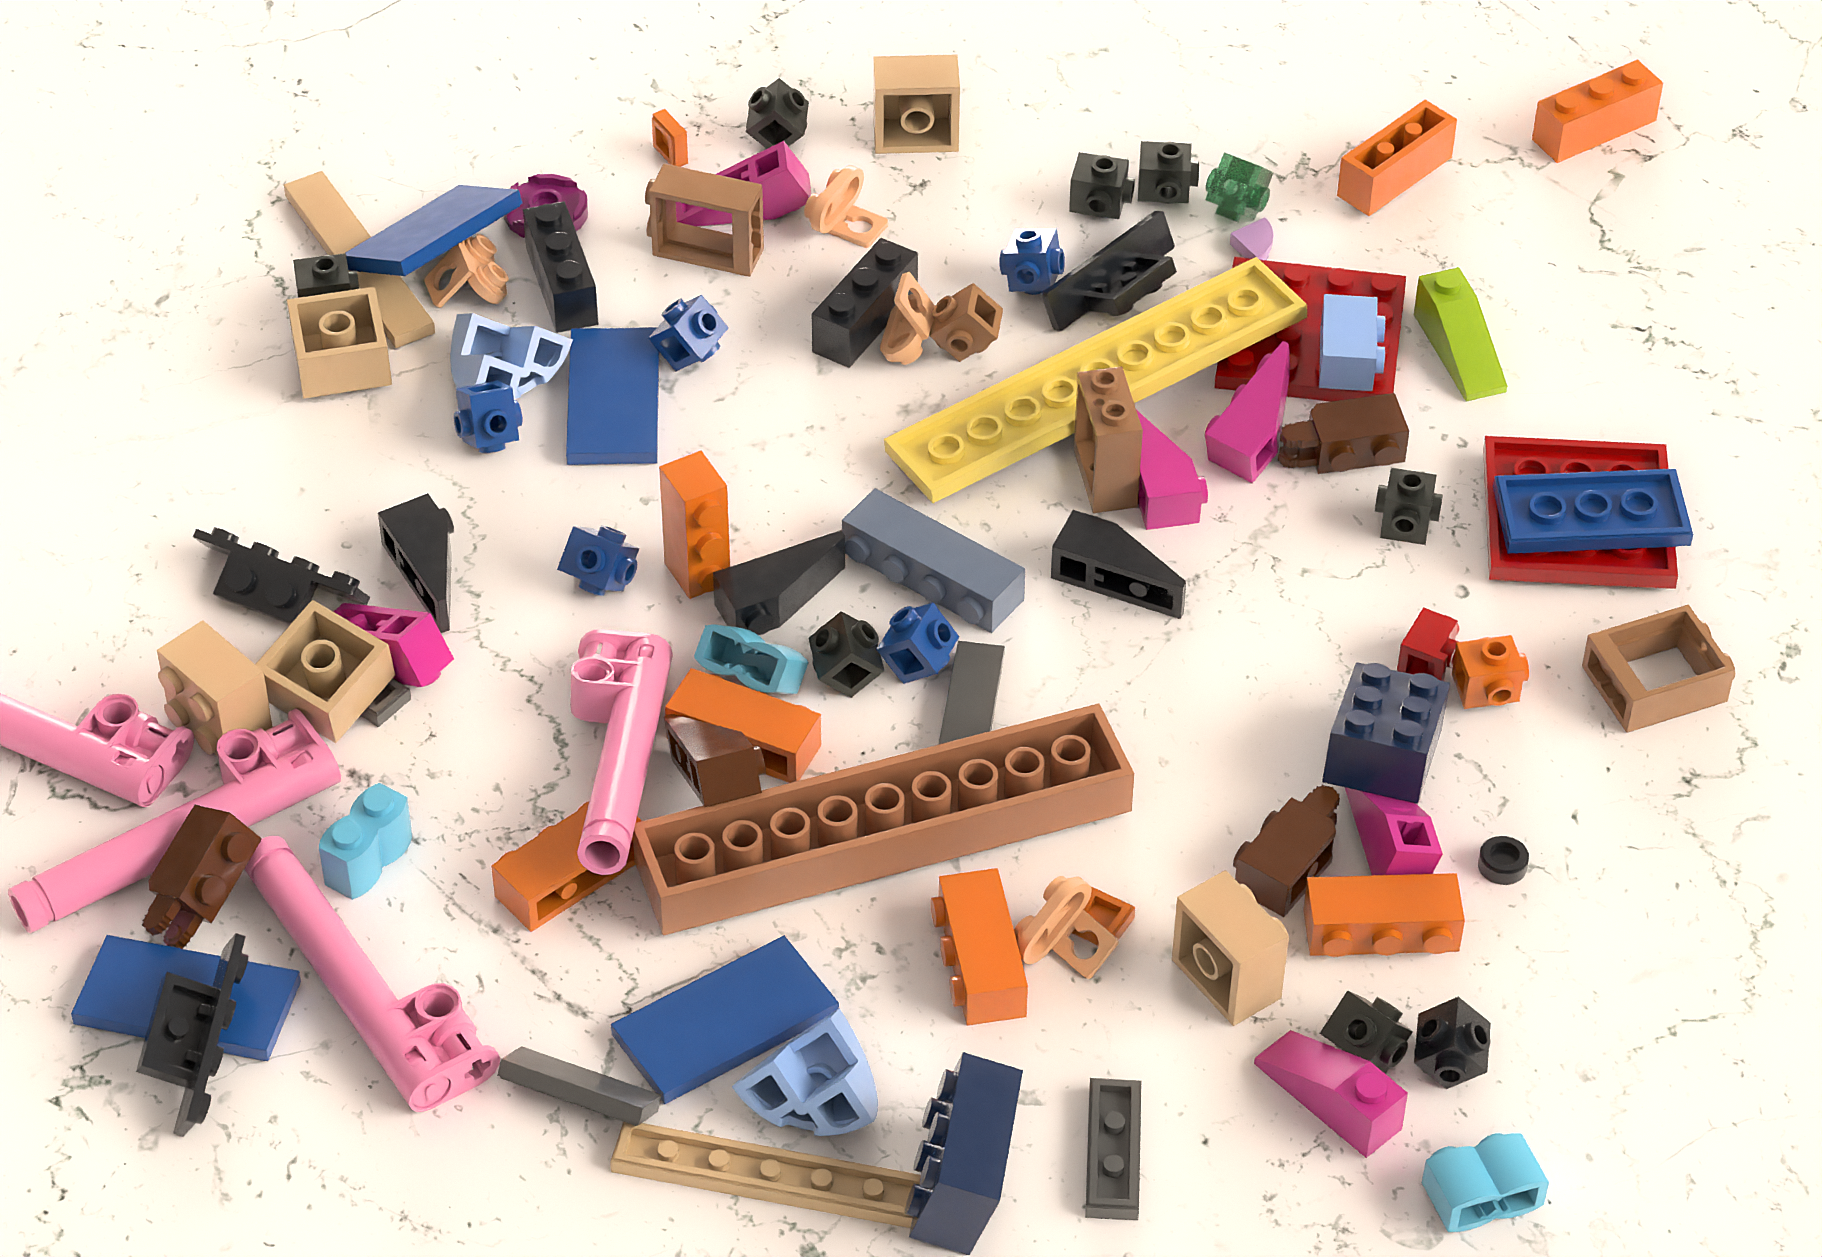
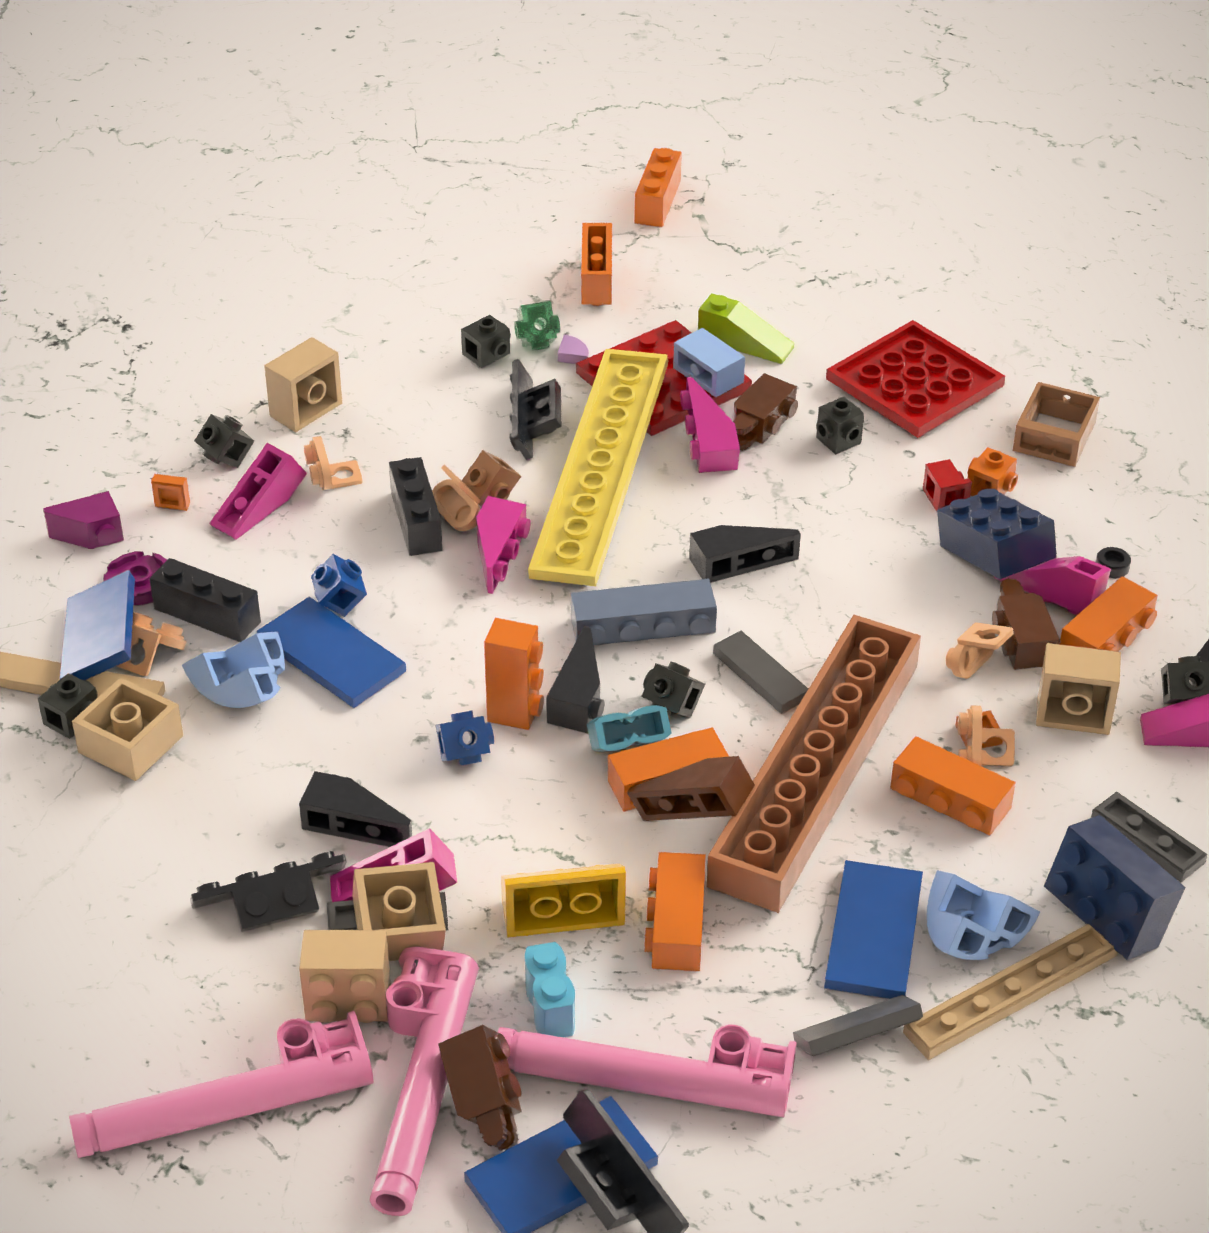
camera: 45 degrees left, 5 degrees down
blue brick [453,380,523,453] -> none
bright pink piece [570,629,673,875] -> none
medium nougat window [645,163,764,277] -> none
blue brick [876,602,960,684] -> none
blue brick [999,228,1065,295] -> none
pearl dark grey brick [1069,152,1135,219] -> none
medium nougat window [1074,366,1143,513] -> none
dark pink slope [1136,410,1208,530] -> none
blue tile [1493,469,1694,554] -> none
none -> magenta slope [43,491,124,549]
none -> dark pink slope [476,496,531,594]
none -> yellow slope [501,864,626,938]
none -> light nougat bracket [946,622,1014,679]

